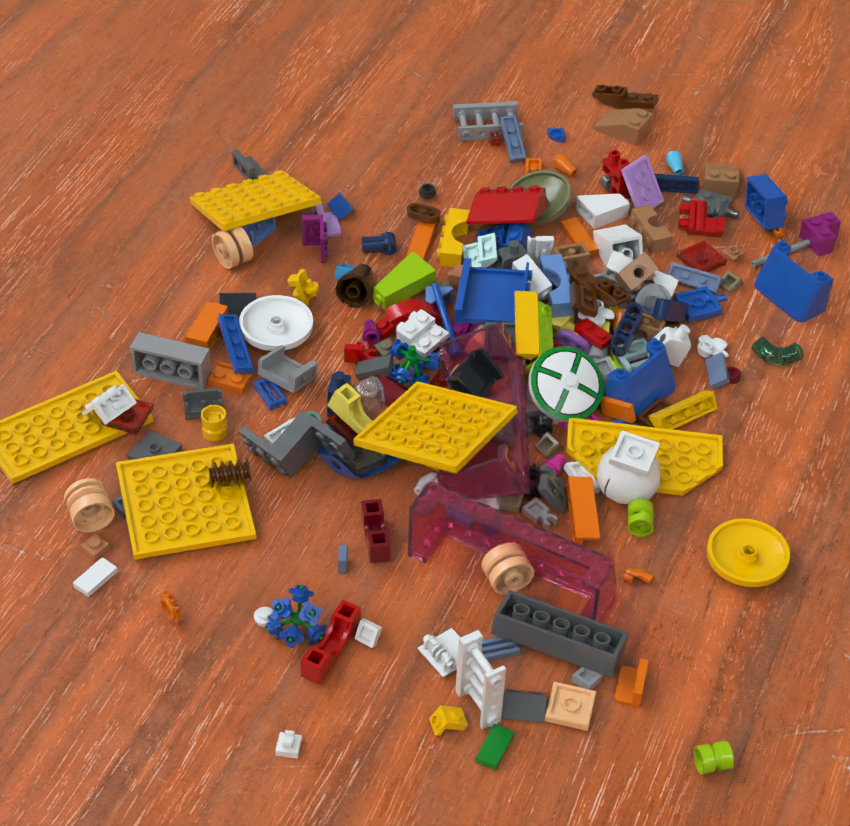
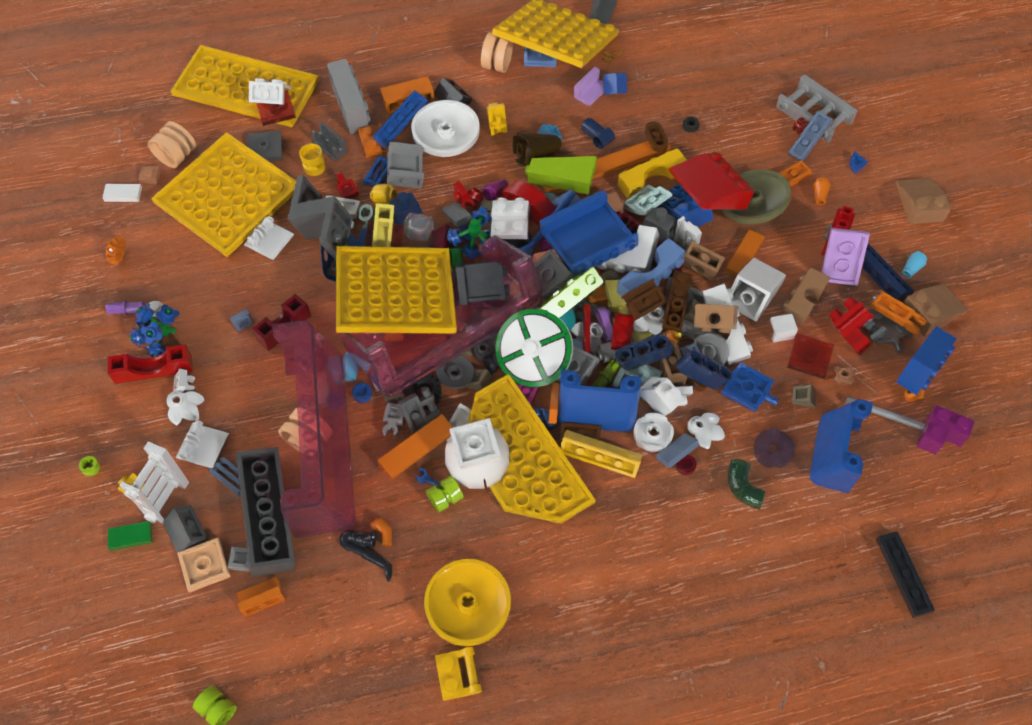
camera: 55 degrees right, 15 degrees up
reddish brown piece [209,458,251,488] -> none
white tile [275,730,302,759] -> none
magenta bracket [302,215,328,263] -> none
yellow slope [514,291,539,360] -> none
dark pink cone [541,454,566,477] -> none
white slope [575,194,630,229] -> none
reddish brown slope [592,85,659,109] -> none
sand blue tile [667,262,722,295] -> none
none -> lime bush [79,456,100,476]
none -> medium lavender axle [105,300,145,315]
none -> white plate [166,391,205,426]
none -> white hinge [244,216,294,260]
none -> red plate [335,171,359,199]
none -> black piece [339,530,393,582]
none -> yellow head [370,184,397,206]
none -> blue hand [415,468,440,486]
none -> yellow plate [435,647,482,701]
none -> dark grey dish [436,355,474,389]
none -> white plate [633,413,674,452]
none -> plate [754,427,795,468]
none -> white panel [770,314,798,343]
none -> orange hinge [870,291,927,335]

